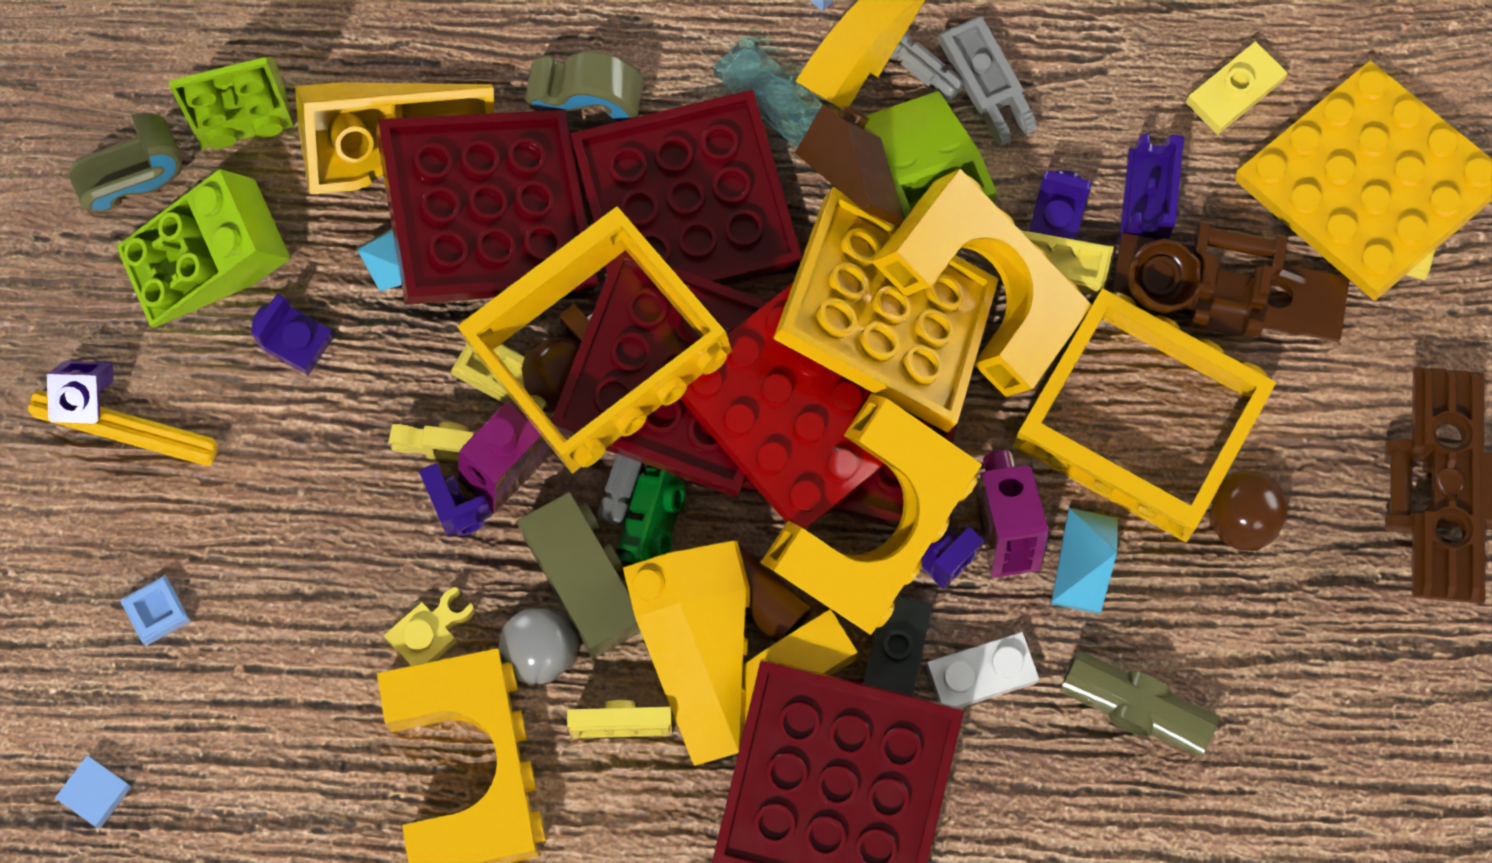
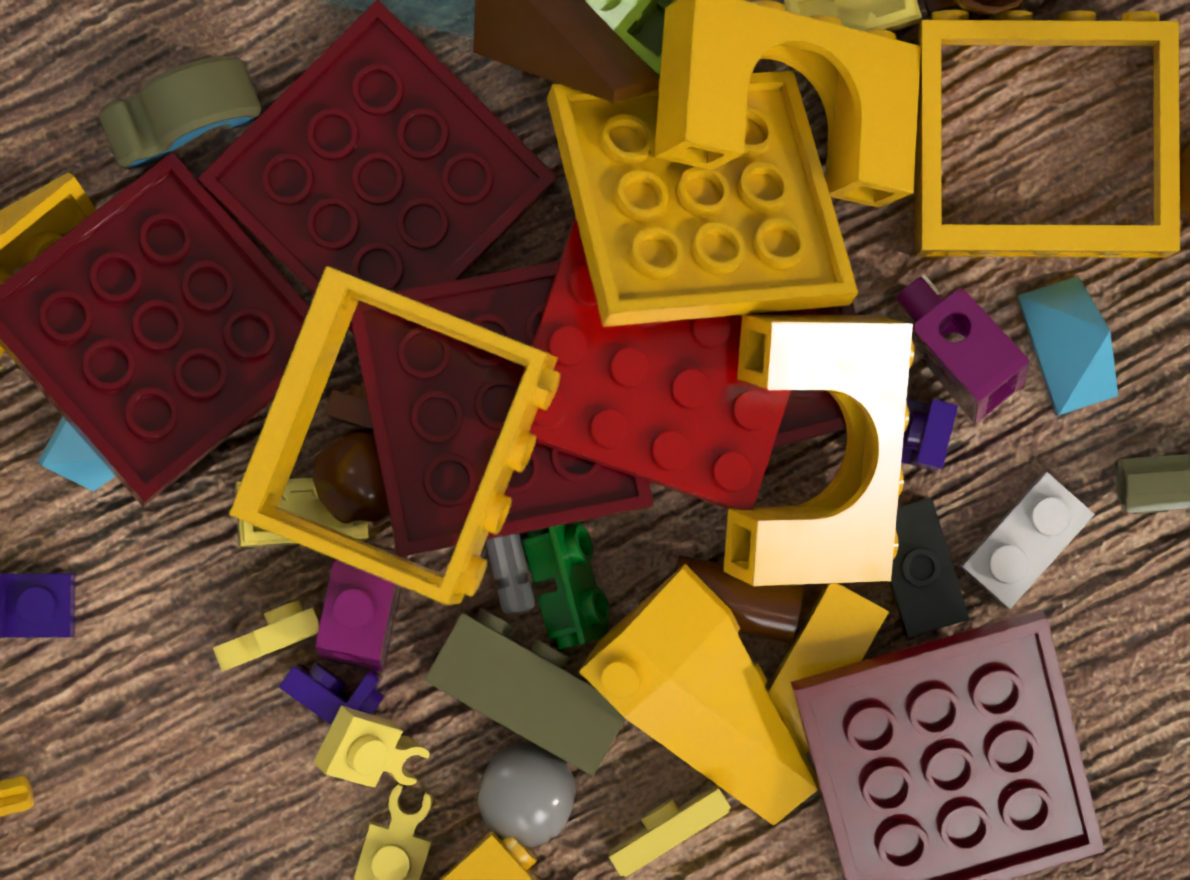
camera: 25 degrees left, 15 degrees up
none -> light yellow plate [313,705,430,788]

